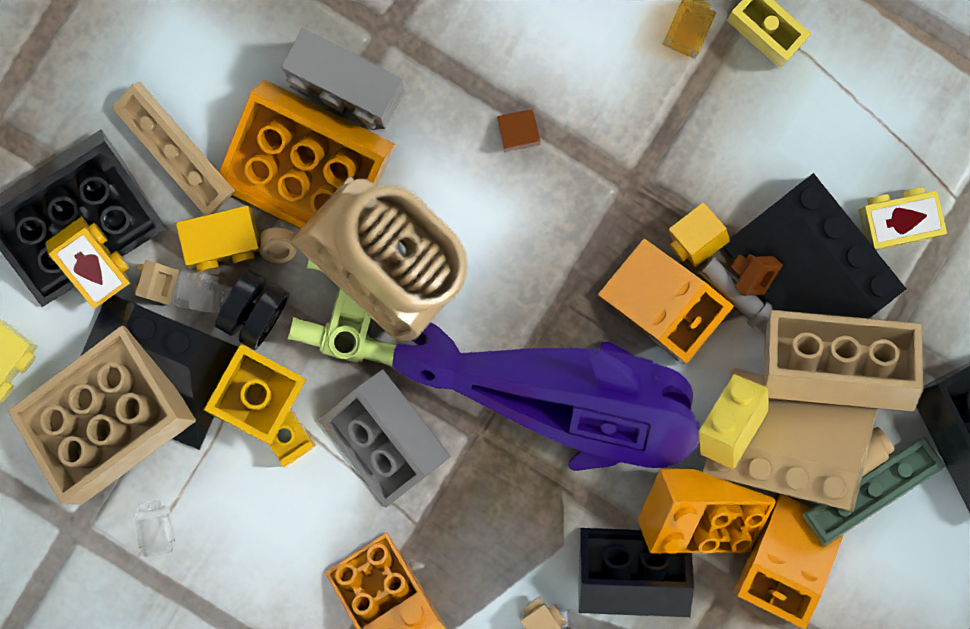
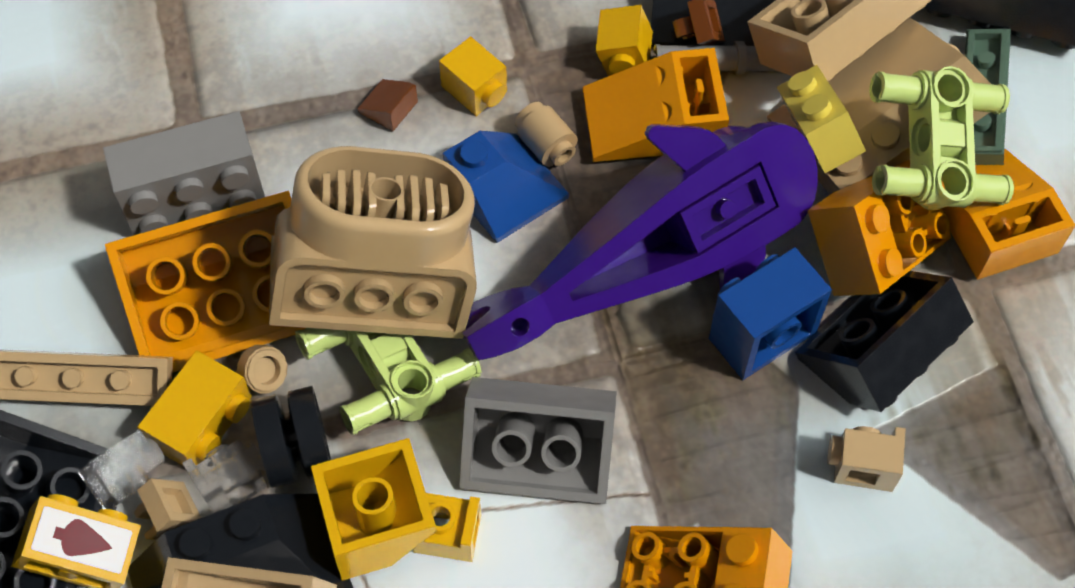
camera: 45 degrees left, 25 degrees down
none -> clear brick [78,429,165,510]
none -> yellow brick [439,36,507,116]
none -> blue slope [443,130,569,243]
none -> tan brick [515,102,578,167]
none -> blue brick [708,247,832,380]
none -> yellowish green piece [869,66,1014,211]

